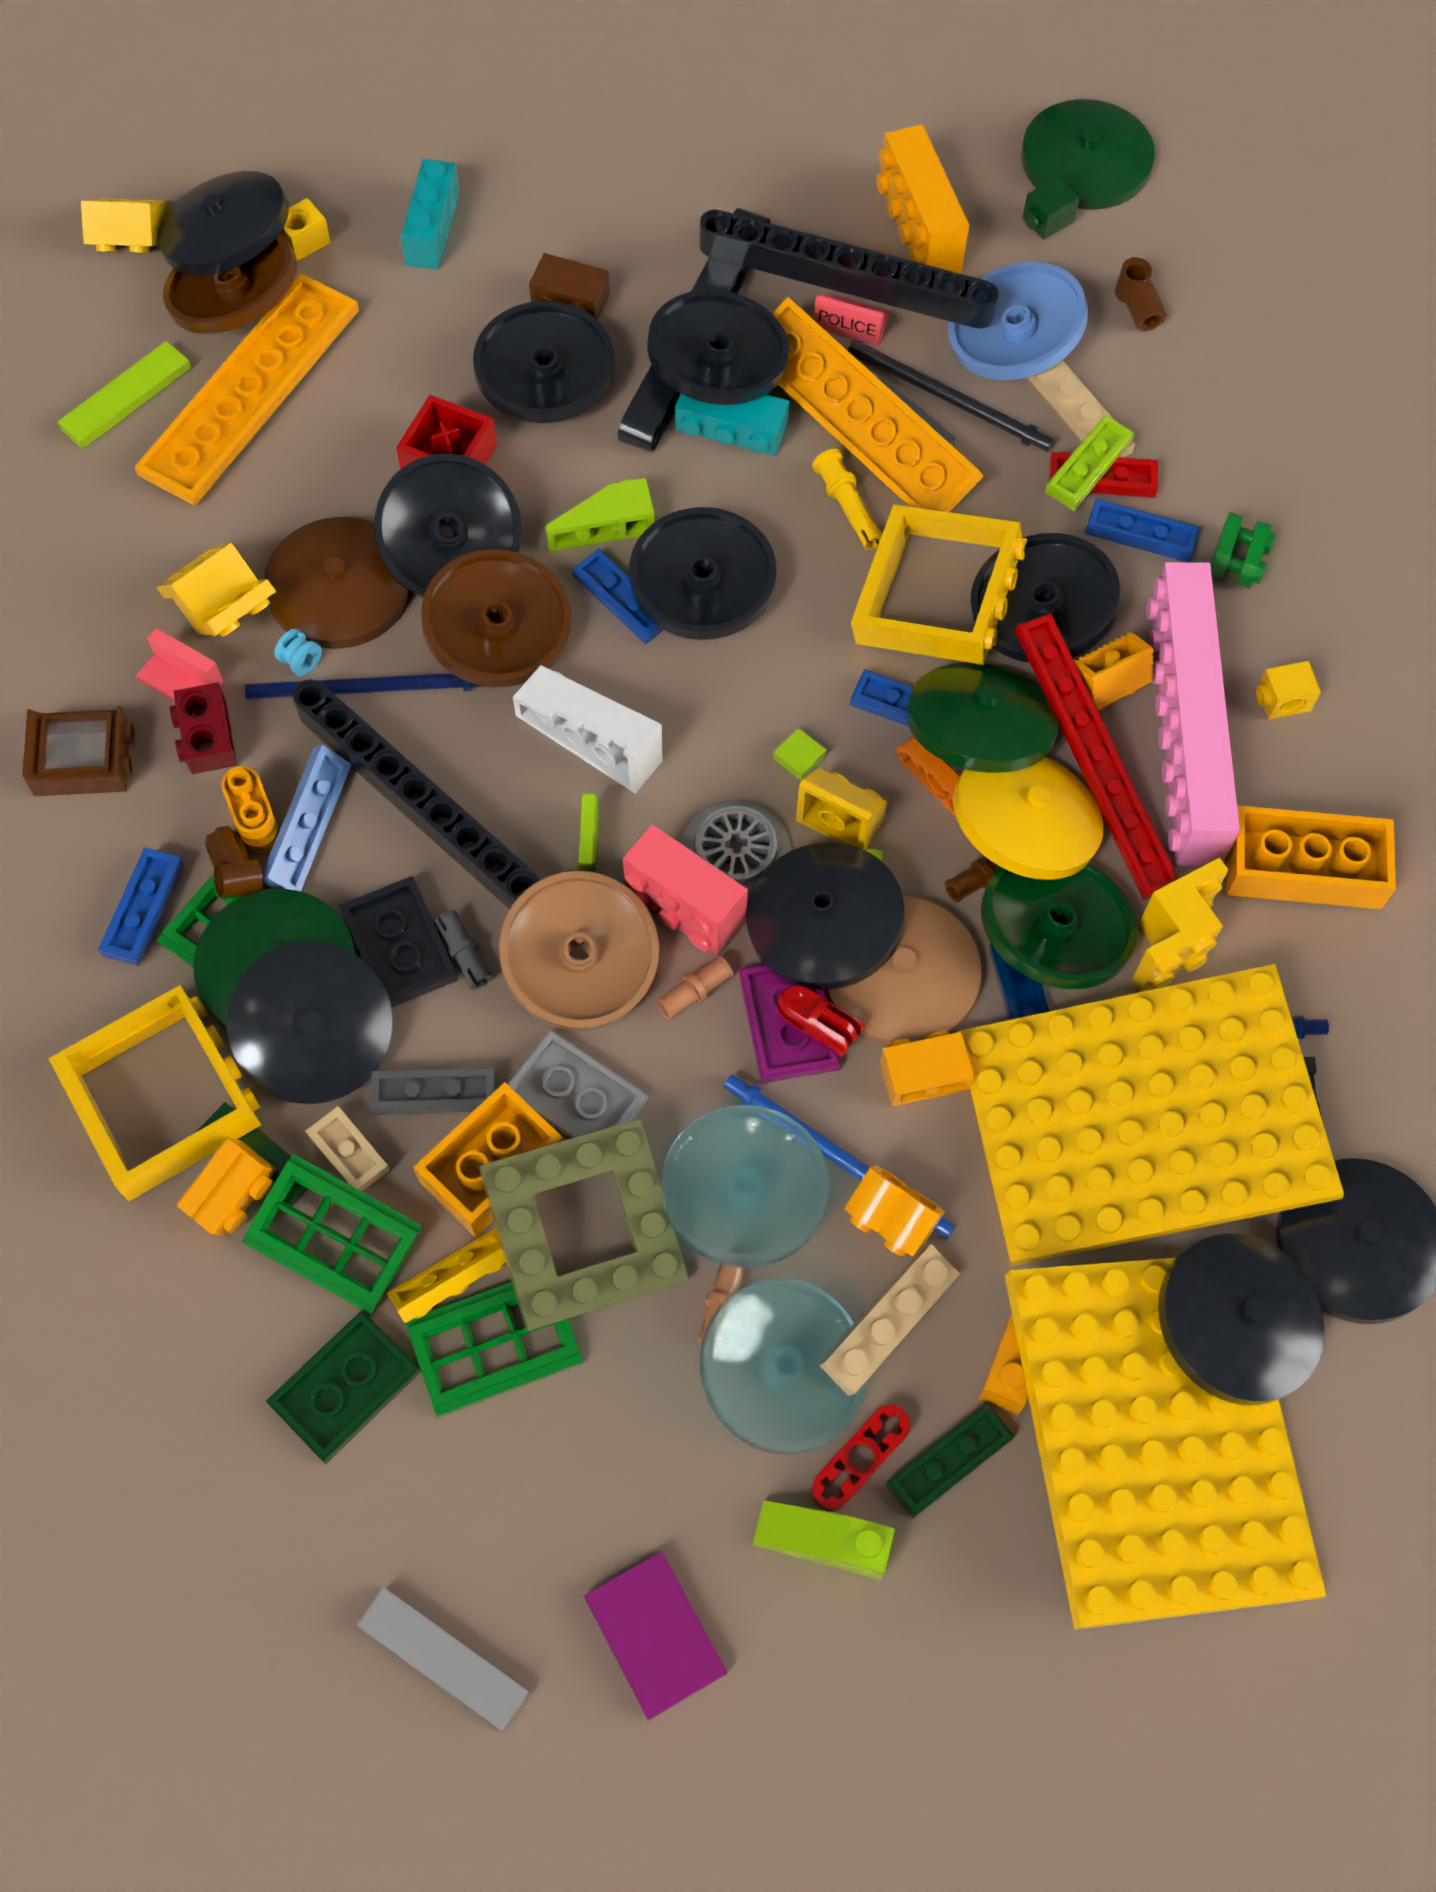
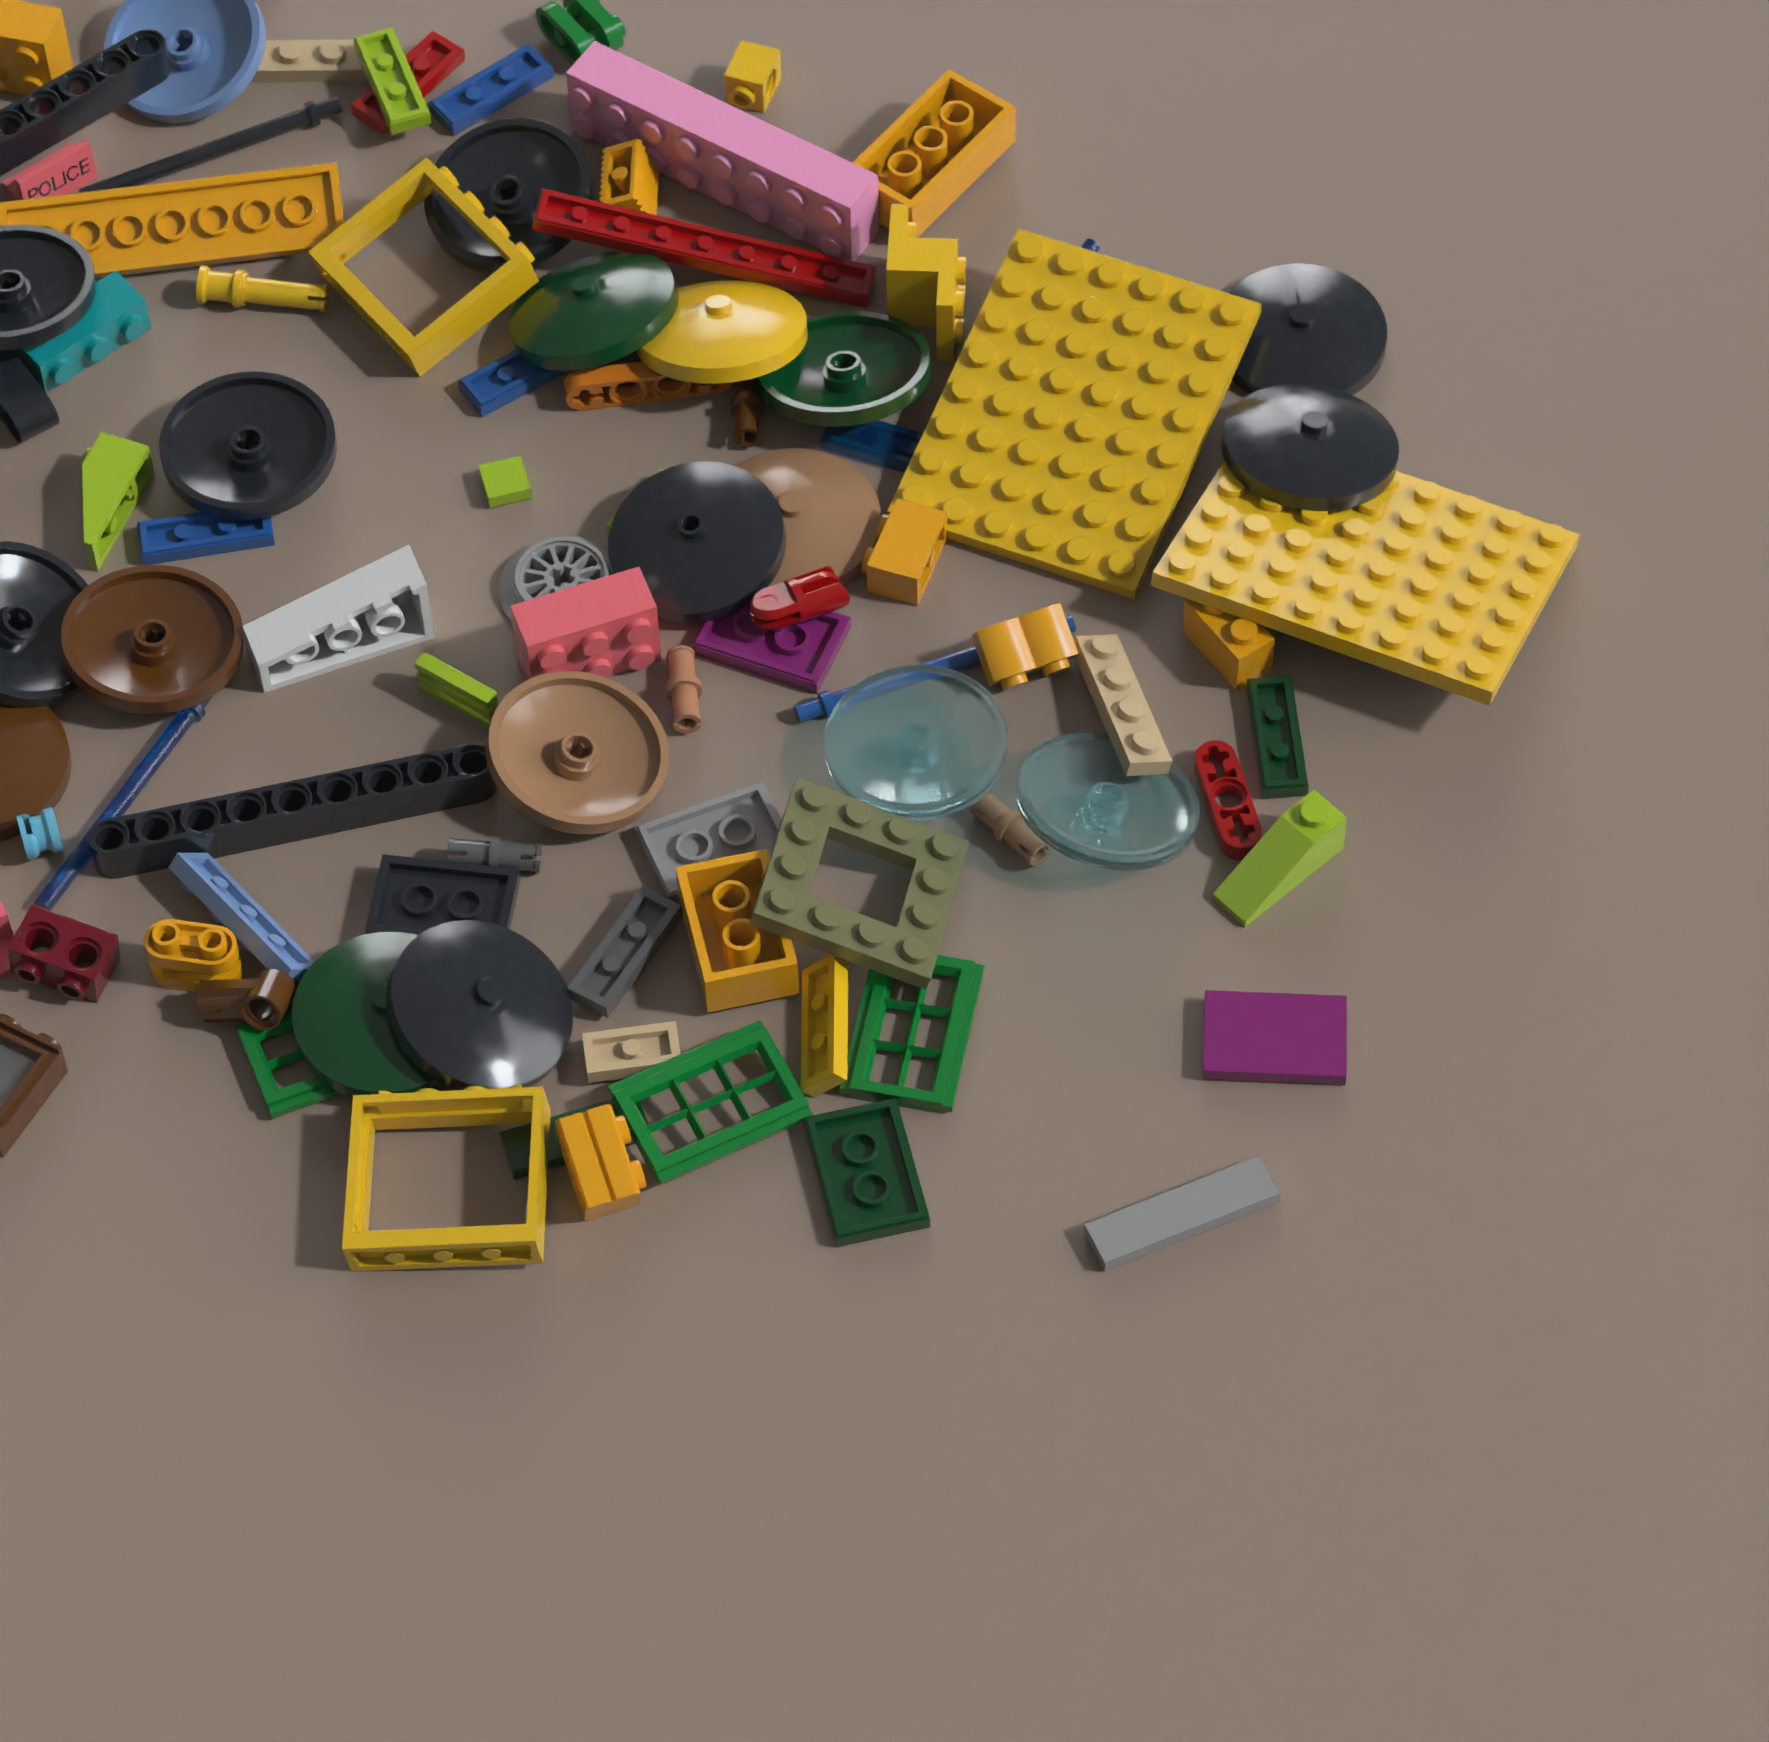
camera: 55 degrees left, 10 degrees down
blue plate [98,847,184,966] -> none
yellow slope [796,768,887,849] -> none

